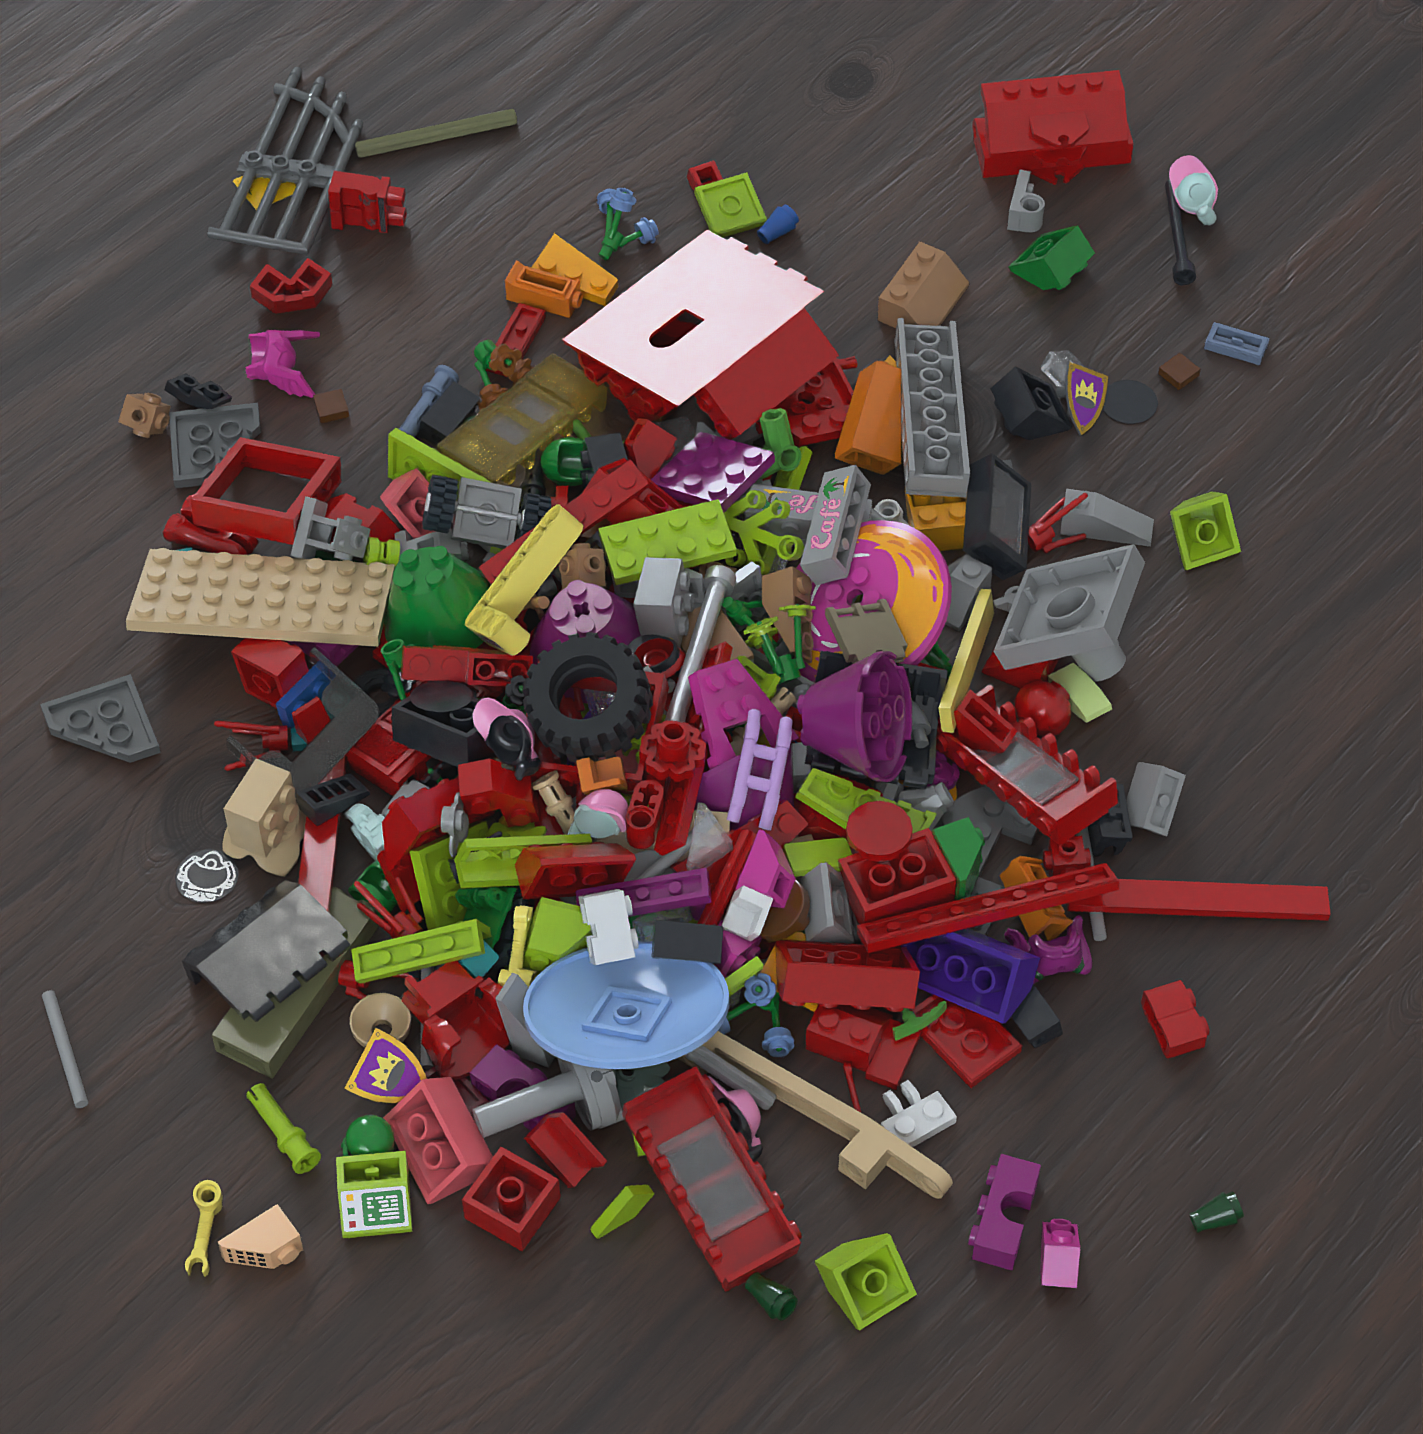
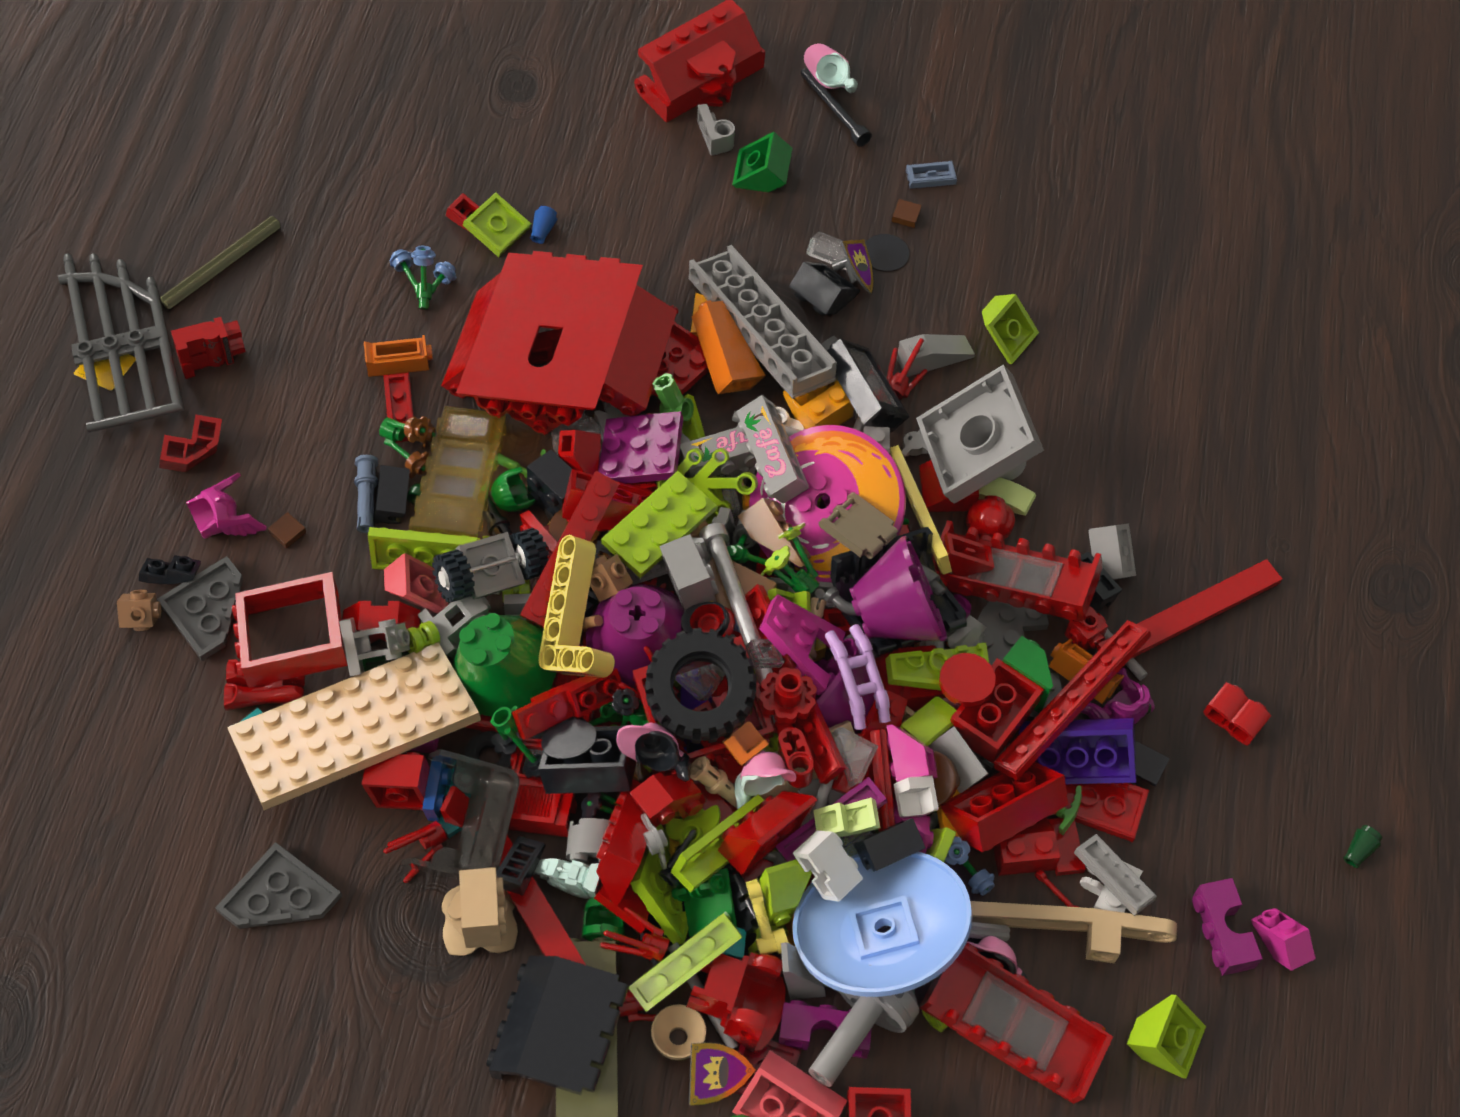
camera: 35 degrees left, 5 degrees up
black sticker [175,849,238,903] -> none
red panel [524,1112,607,1188] -> none
light orange wing [531,233,618,306] -> none
lime tile [590,1185,654,1239] -> none
dark green cone [745,1272,798,1321] -> none
medium nougat slope [878,242,969,328] -> none
none -> clear tile [747,639,784,669]
none -> yellowish green slope [813,798,880,837]
none -> light grey plate [1074,834,1157,916]

